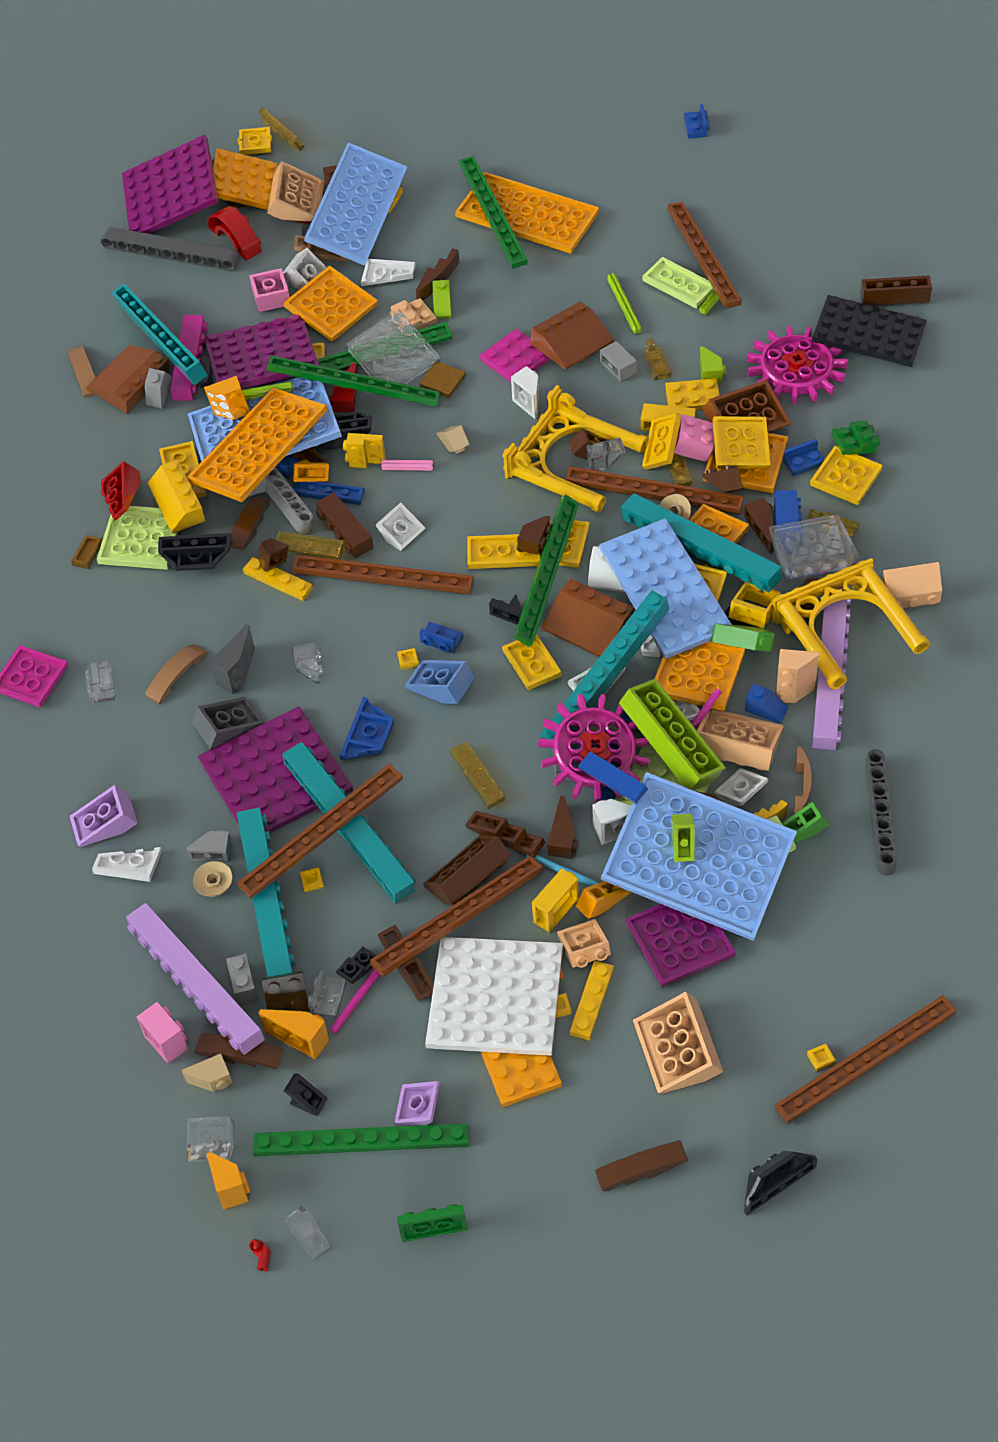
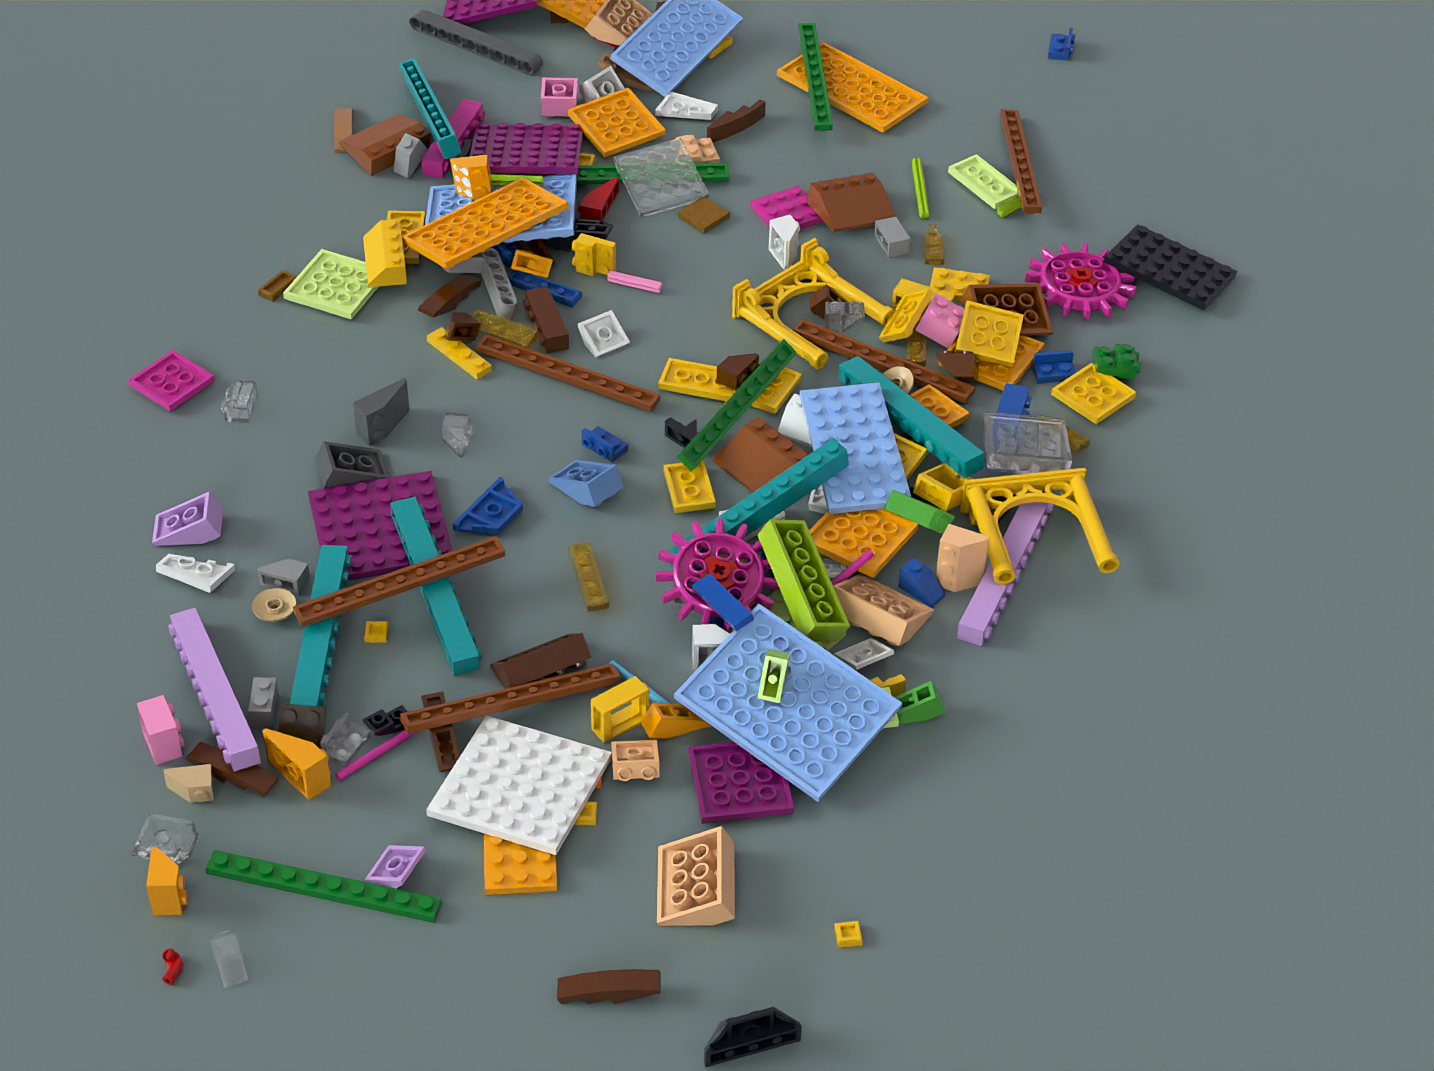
camera: 10 degrees right, 10 degrees down
red wedge [101,461,141,520] -> none
medium nougat slope [145,644,208,704] -> none
black wedge [158,533,231,571] -> none
red brick [208,206,262,261] -> none
green plate [267,355,440,407] -> none
black slope [284,1073,328,1116] -> none
yellow tile [397,648,419,670] -> none
green plate [397,1204,467,1242] -> none
lime slope [433,280,451,319] -> none
tan slope [436,425,469,453] -> none
reddish brown slope [465,811,545,857] -> none
reddish brown slope [547,795,578,859] -> none
yellow plate [570,961,614,1041] -> none
lime slope [699,346,726,383] -> none
reddish brown slope [744,497,774,554] -> none
dark orange plate [774,995,957,1125] -> none
medium nougat slope [794,747,812,814] -> none
reddish brown brick [860,275,932,306] -> none
dark grey beam [865,749,897,876] -> none
light nougat slope [882,562,942,608] -> none

